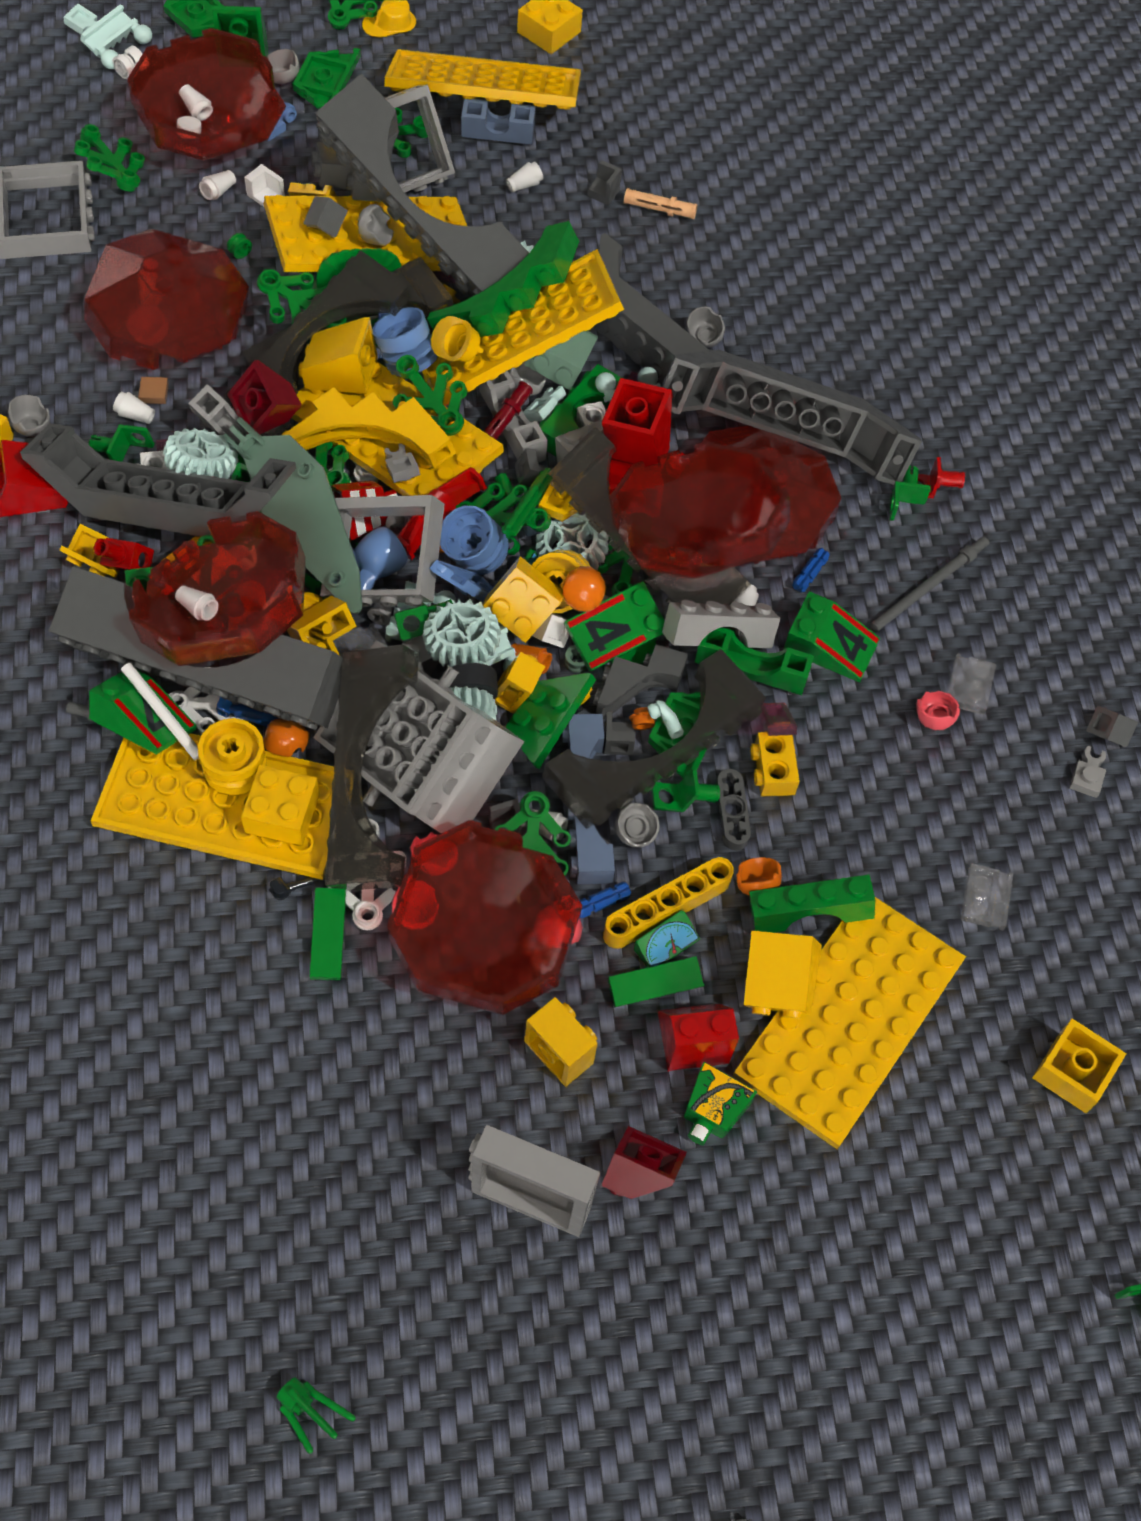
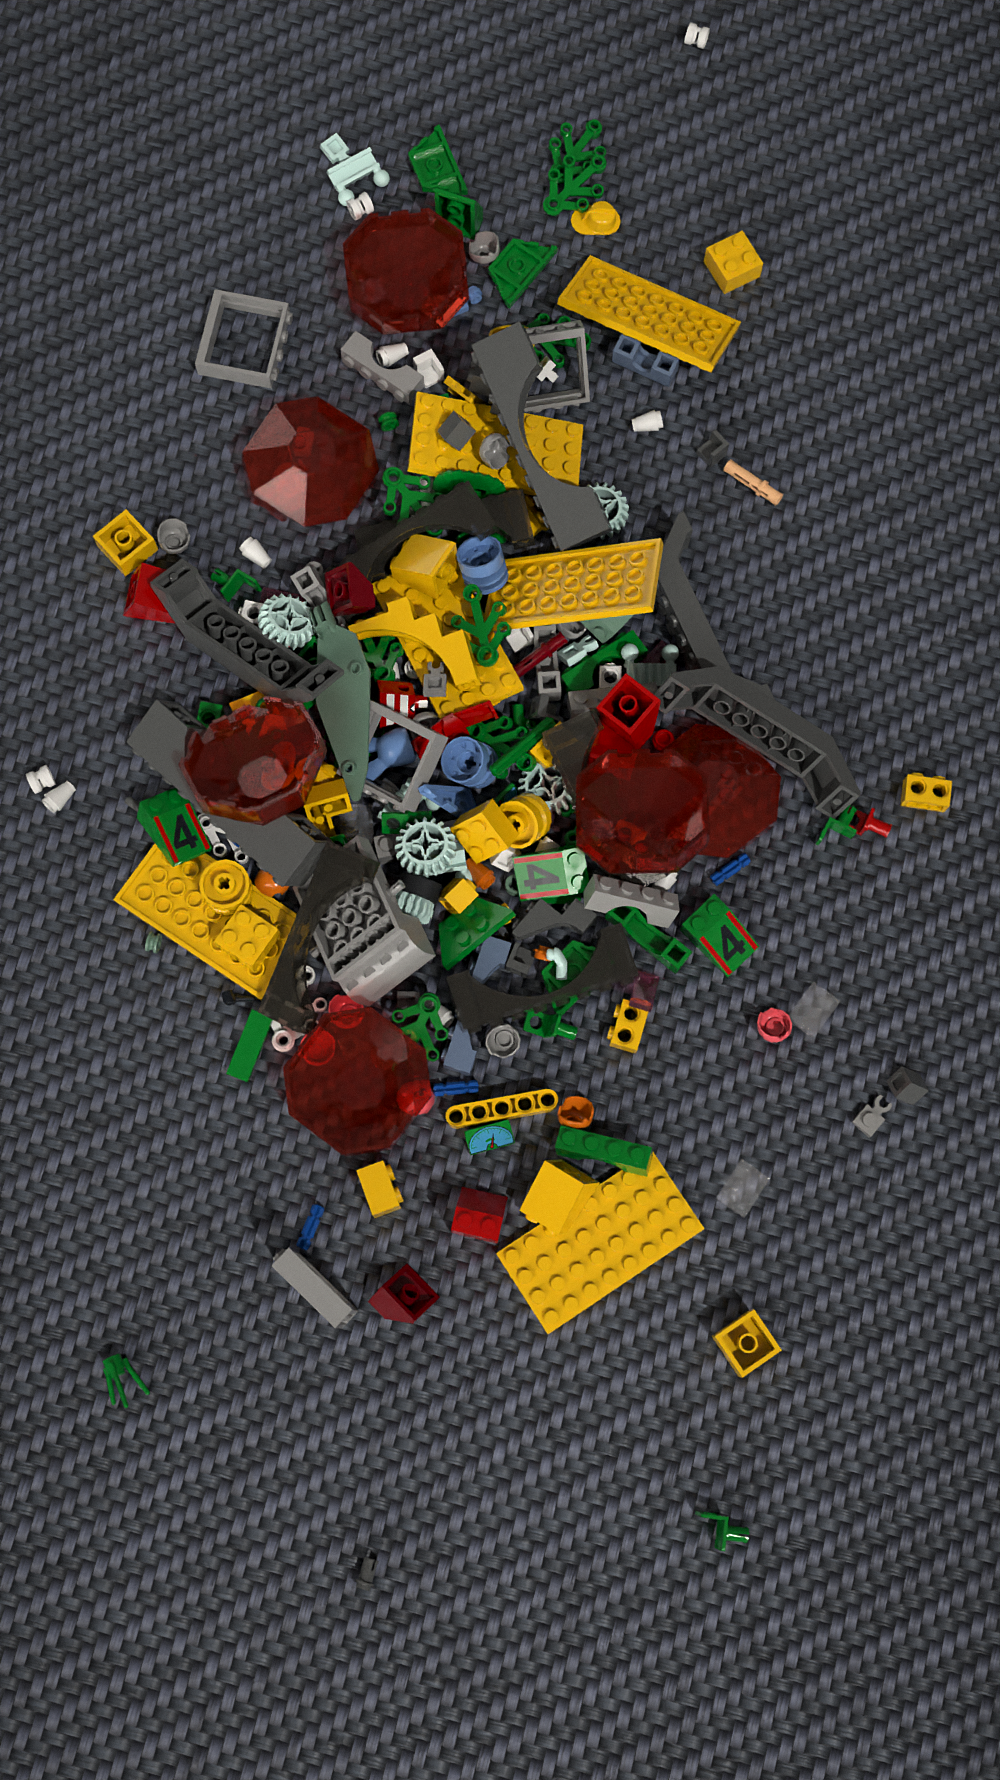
camera: 25 degrees right, 15 degrees up
yellow bracket [59,524,120,578] -> none
green plant [74,124,145,192] -> none
red bracket [94,538,154,570] -> none
white bar [121,663,199,760] -> none
medium nougat tile [138,377,169,404] -> none
white cone [175,586,219,621] -> none
white tile [177,116,201,137] -> none
white cone [179,84,213,121] -> none
green arch [427,221,580,337] -> none
yellow piece [431,316,484,362] -> none
orange hair [563,566,606,612] -> none
green tile [607,956,704,1008] -> none
torso [684,1062,757,1145] -> none
light grey hair [686,306,725,348] -> none
dark grey beam [716,769,751,851] -> none
dark grey bar [870,536,990,632] -> none
none -> sand green bush [145,931,162,954]
none -> blue axle [296,1204,324,1250]
none -> light grey arch [340,331,424,405]
none -> white panel [502,627,534,653]
none -> white tile [537,356,559,382]
none -> yellow brick [900,773,952,812]

